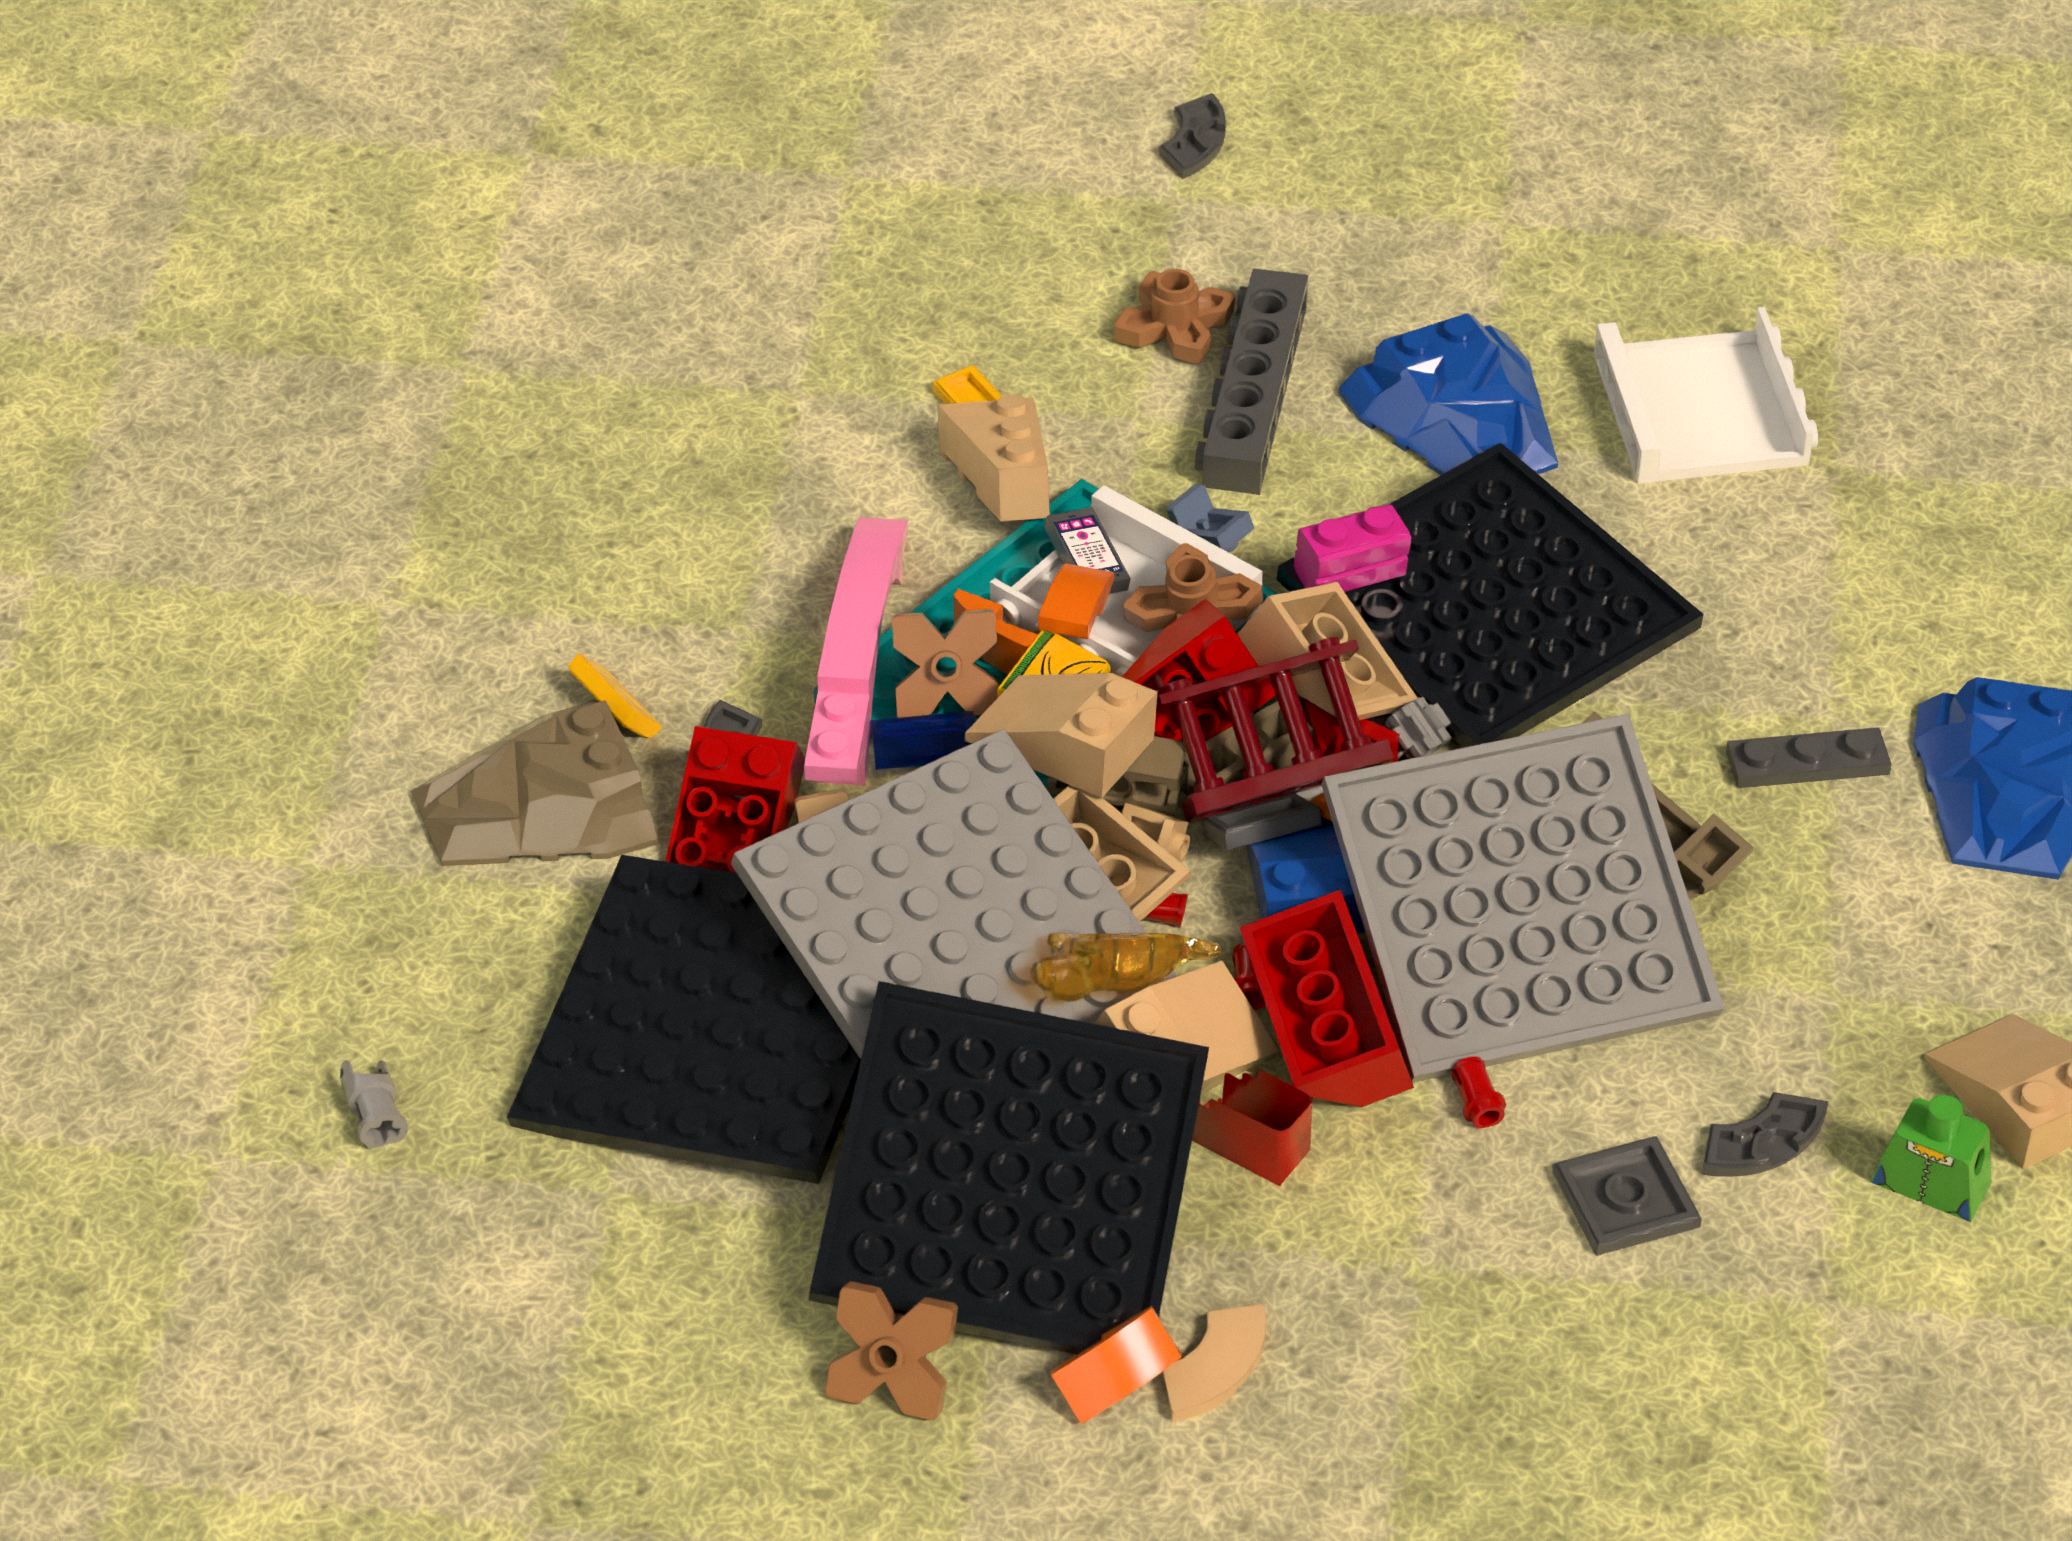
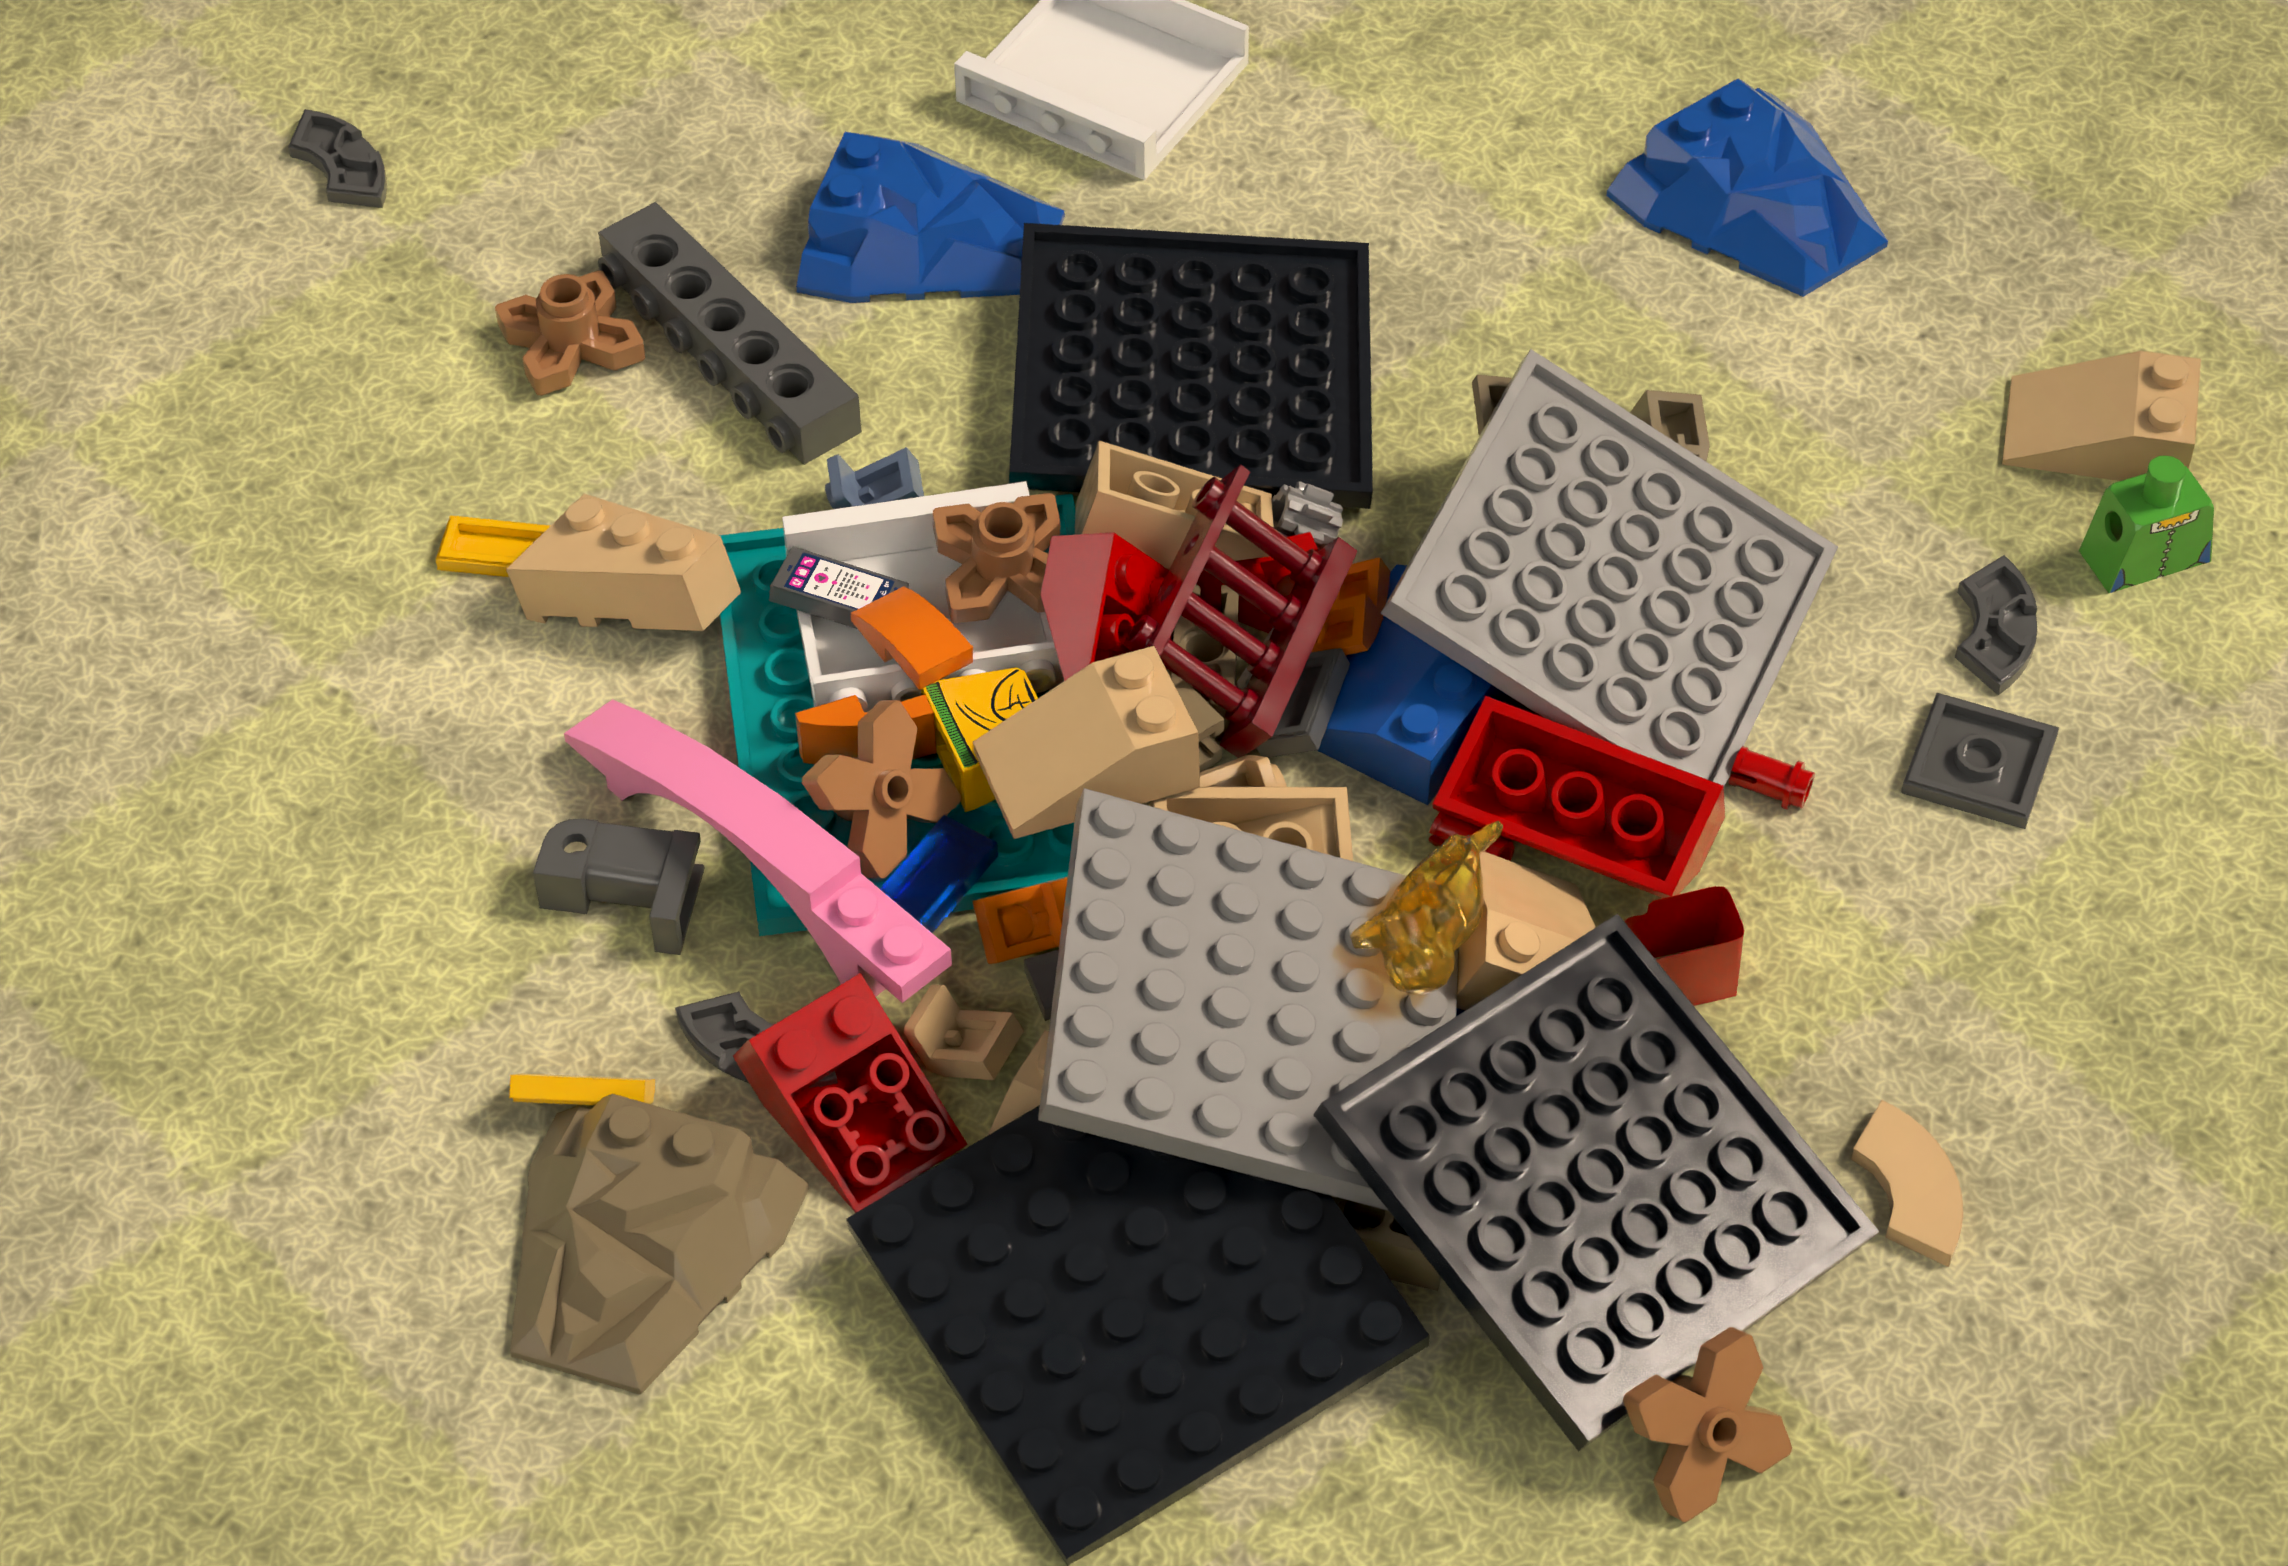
camera: 50 degrees left, 5 degrees up
orange slope [1051,1306,1182,1424] -> none
dark pink brick [1294,504,1411,592] -> none
dark grey plate [1726,727,1892,788] -> none
none -> dark grey piece [533,819,705,955]

